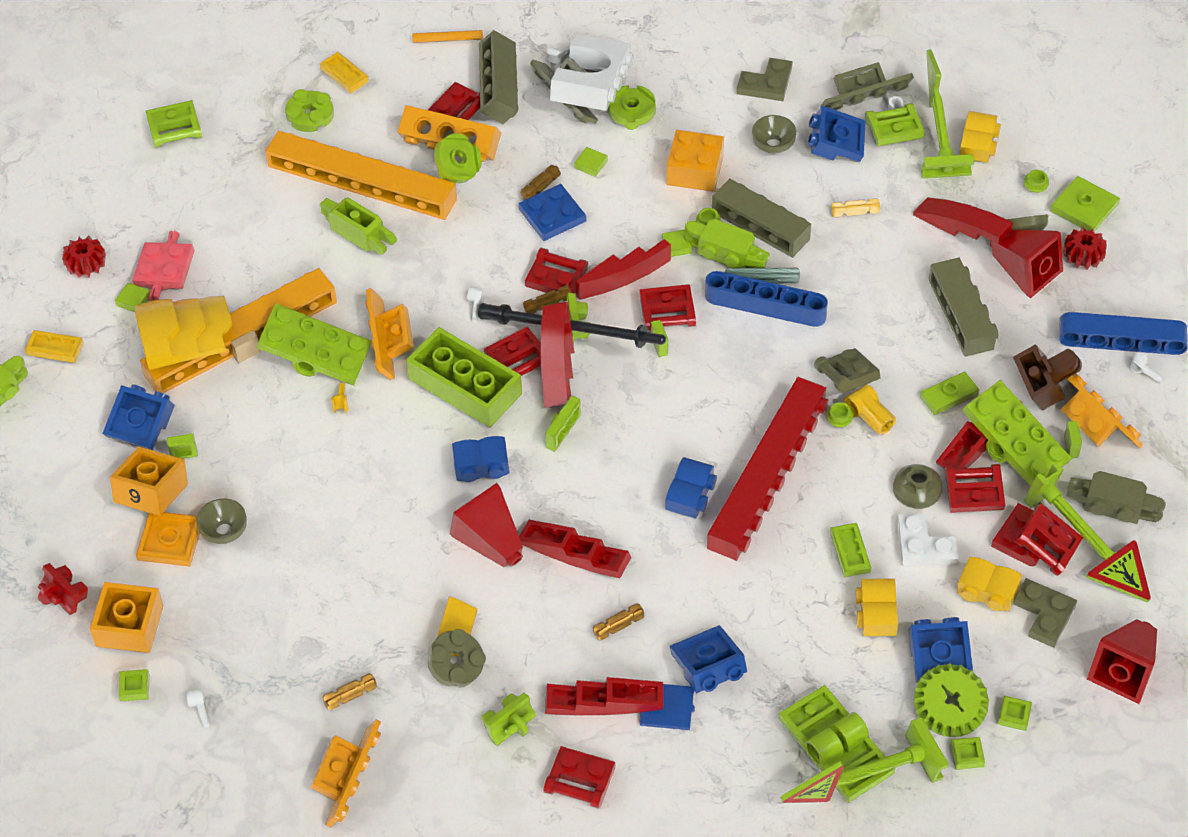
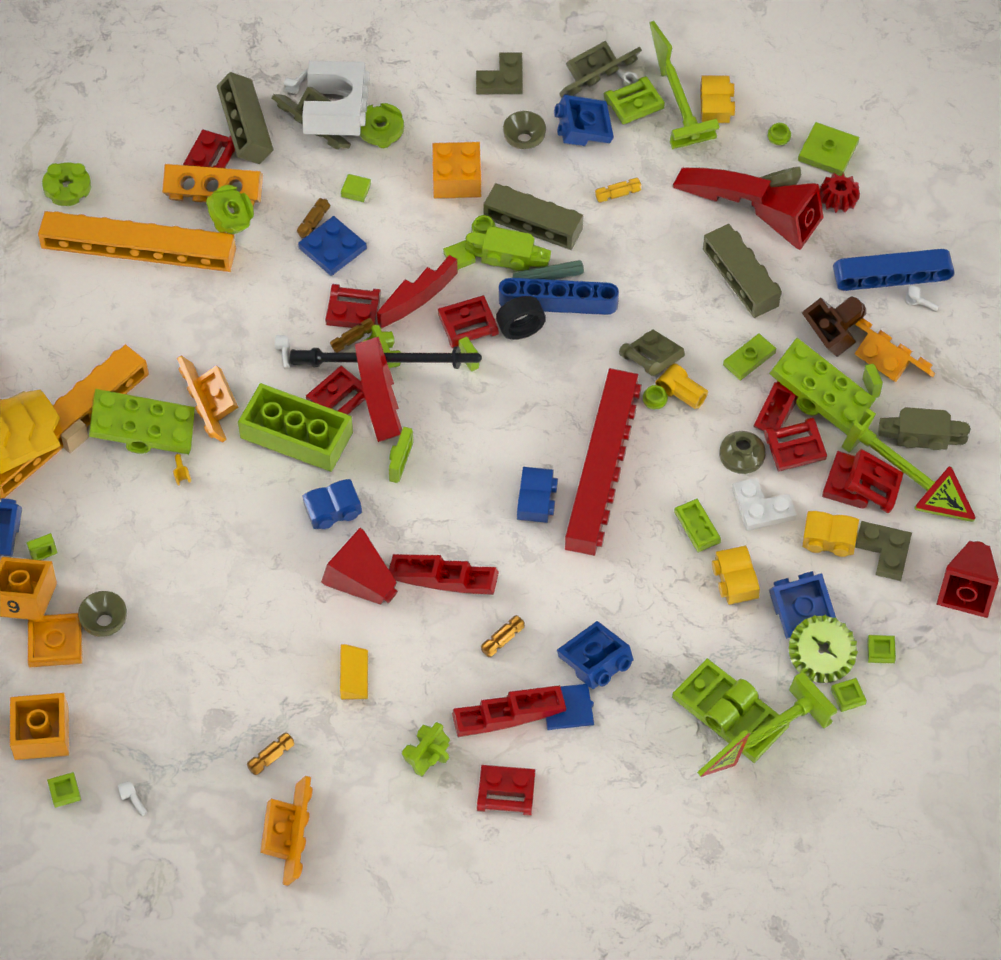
camera: 15 degrees left, 5 degrees up
yellow plate [320,52,369,94] -> none
lime hinge [320,197,397,255] -> none
light orange bar [412,30,483,43] -> none
olive plate [428,629,486,687] -> none
none -> black tyre [496,296,546,340]

